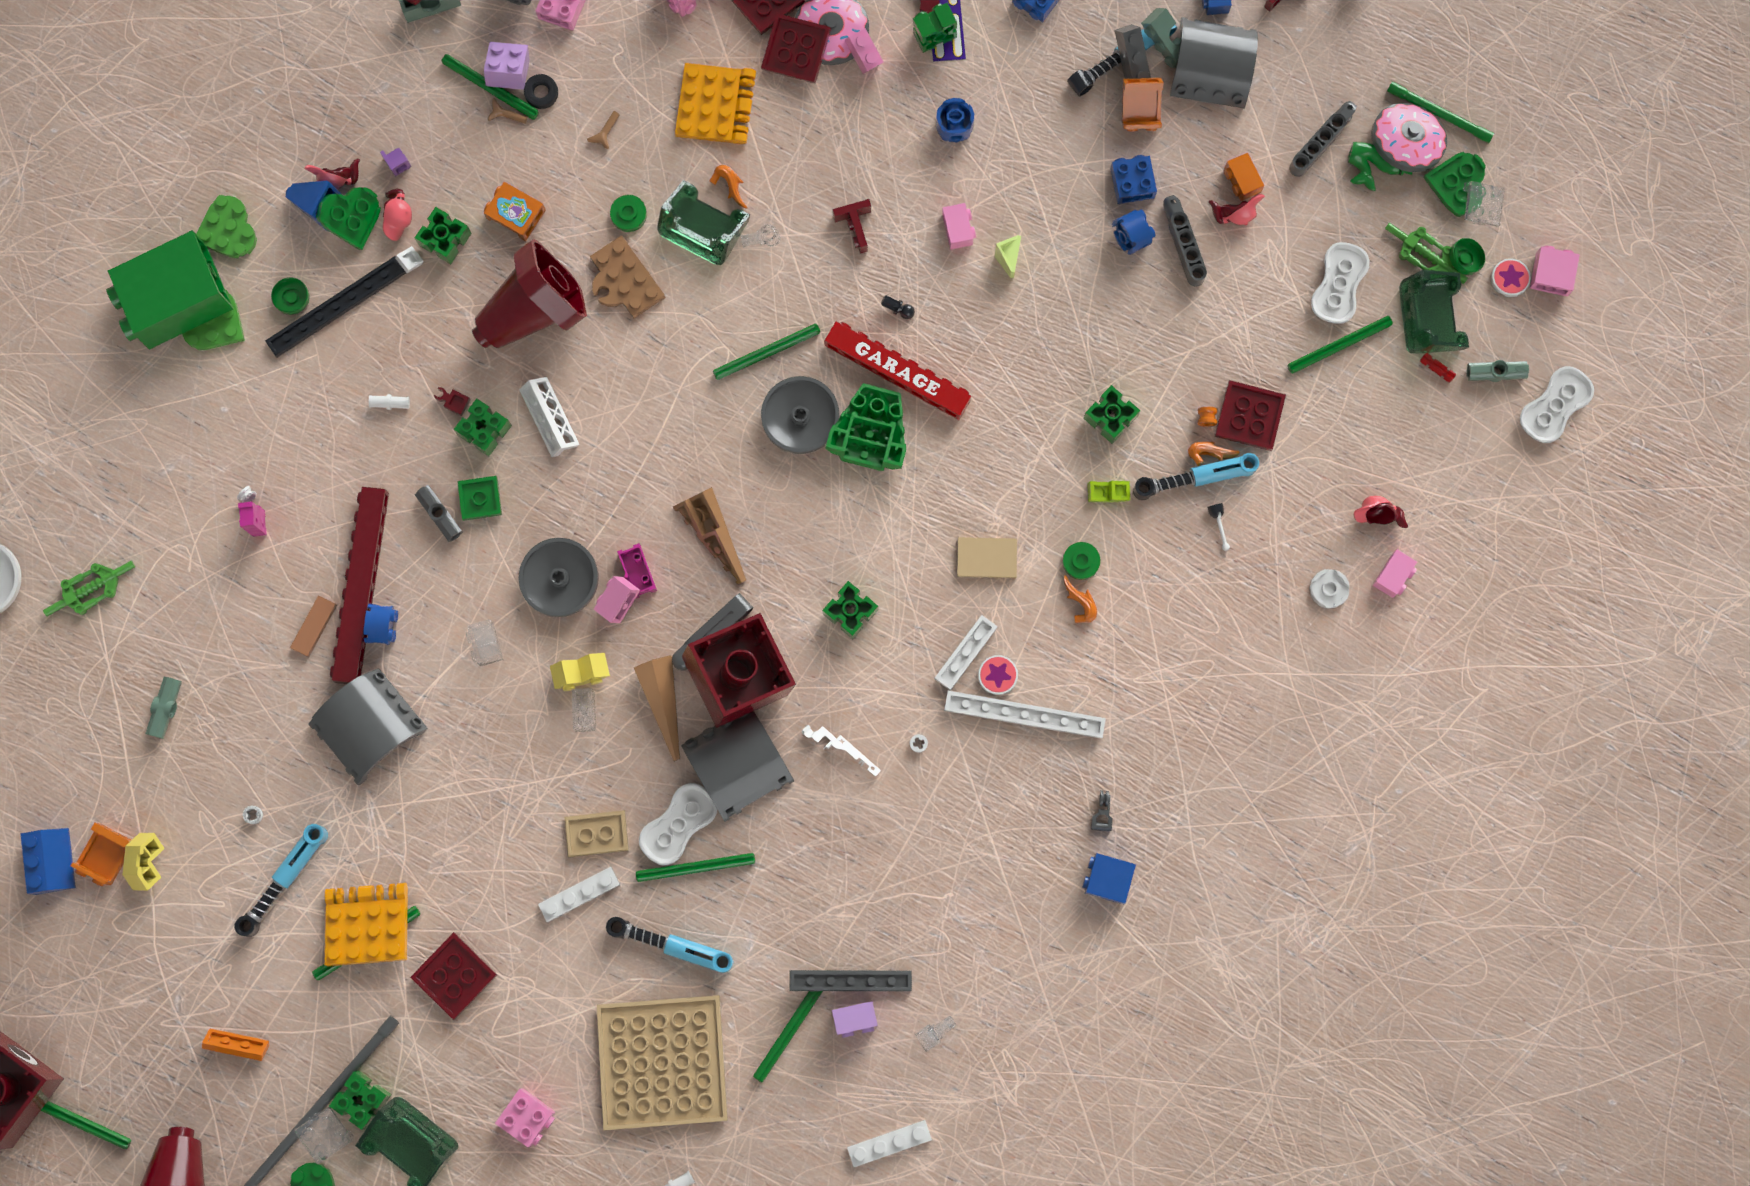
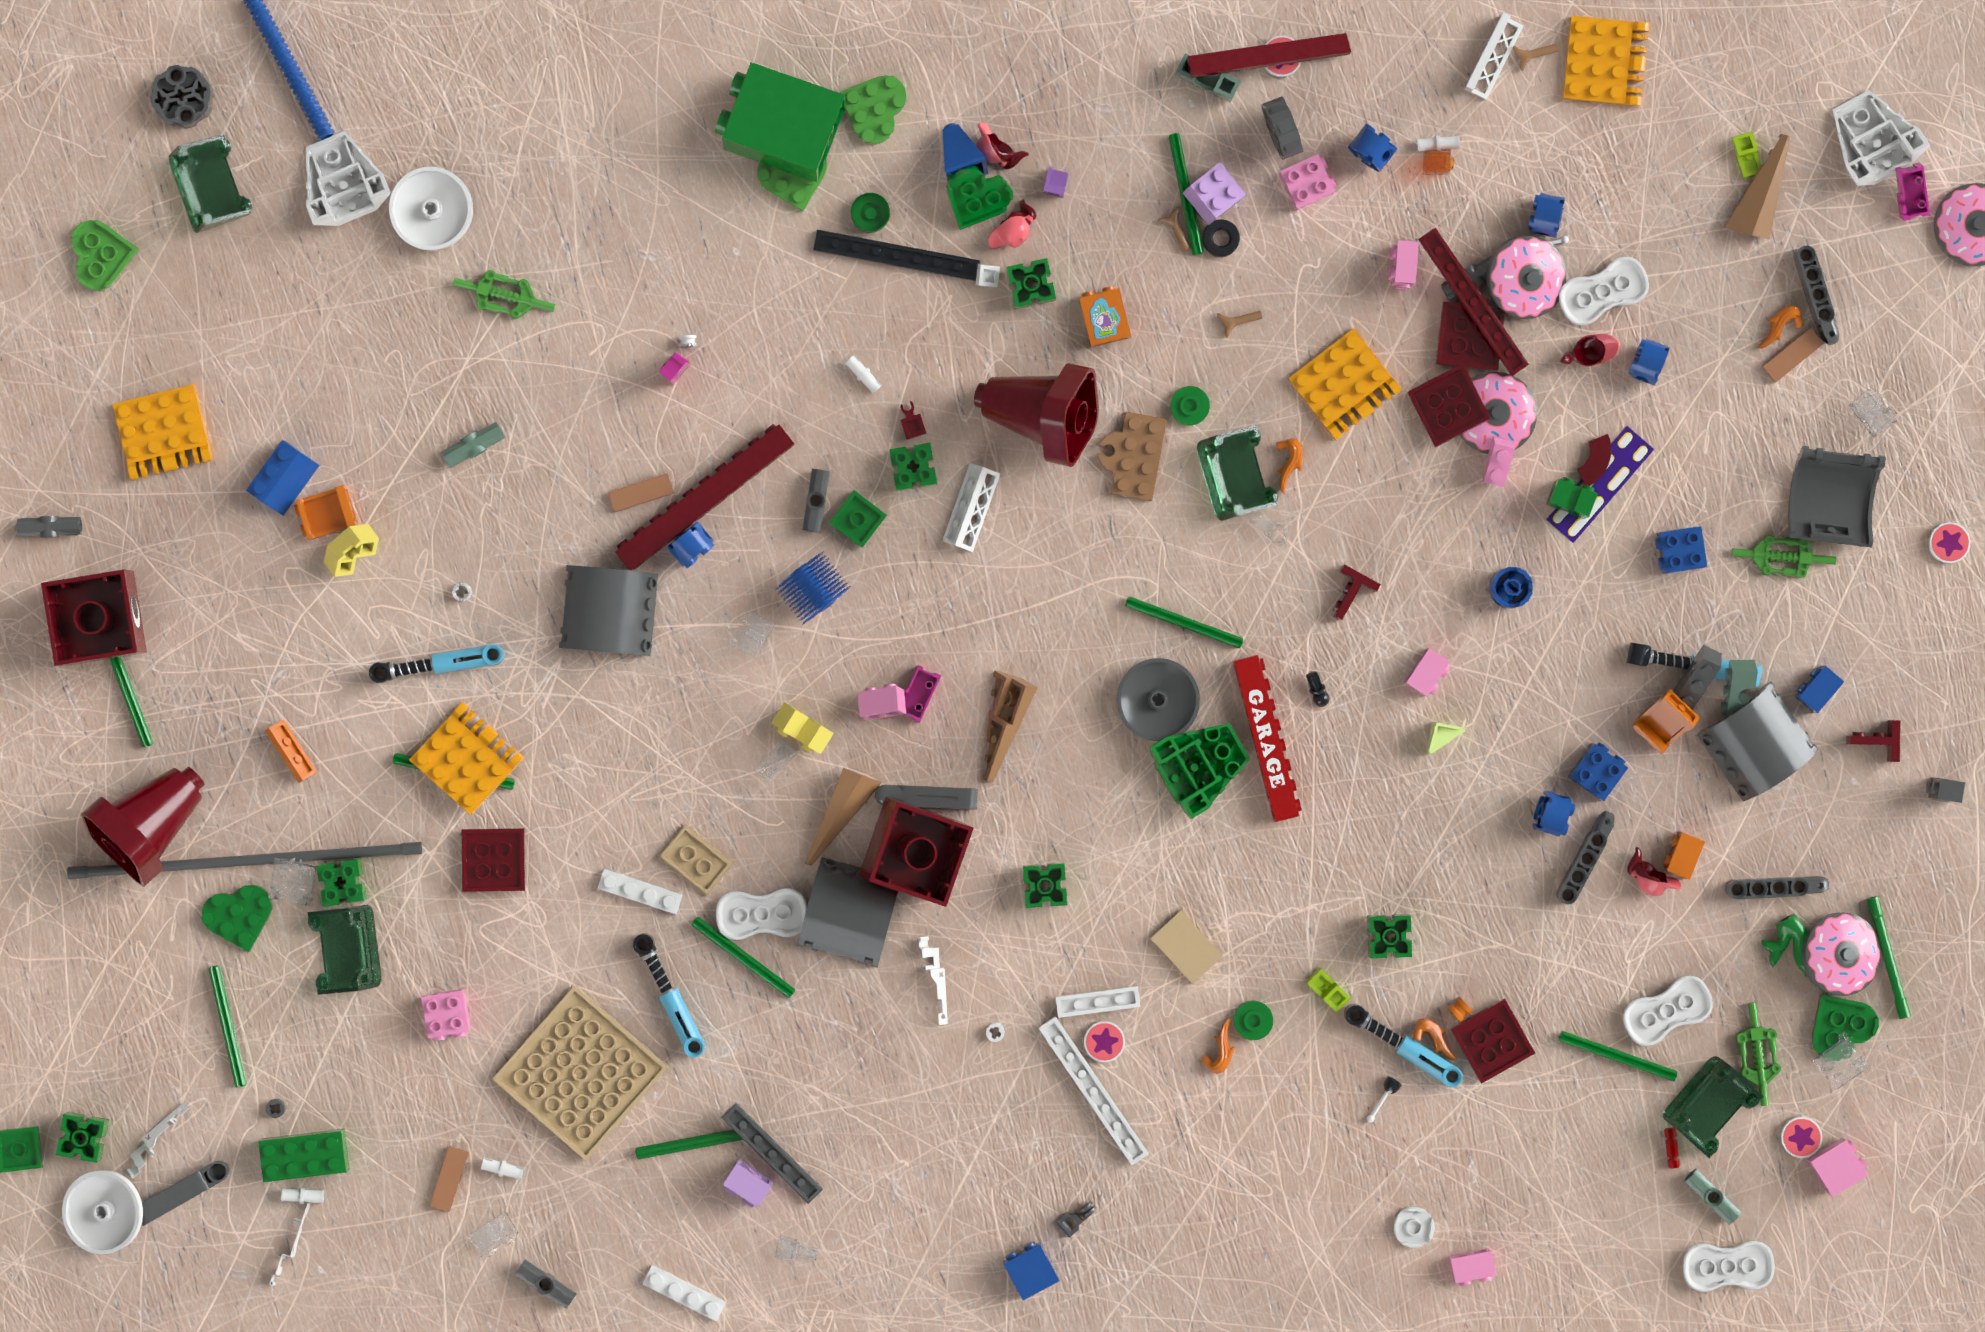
camera: 40 degrees right, 10 degrees up
dark grey dish [519,538,599,617] -> none
dark red hair [1354,496,1408,528] -> none
green piece [1449,238,1485,275] -> none
none -> blue piece [775,552,851,625]

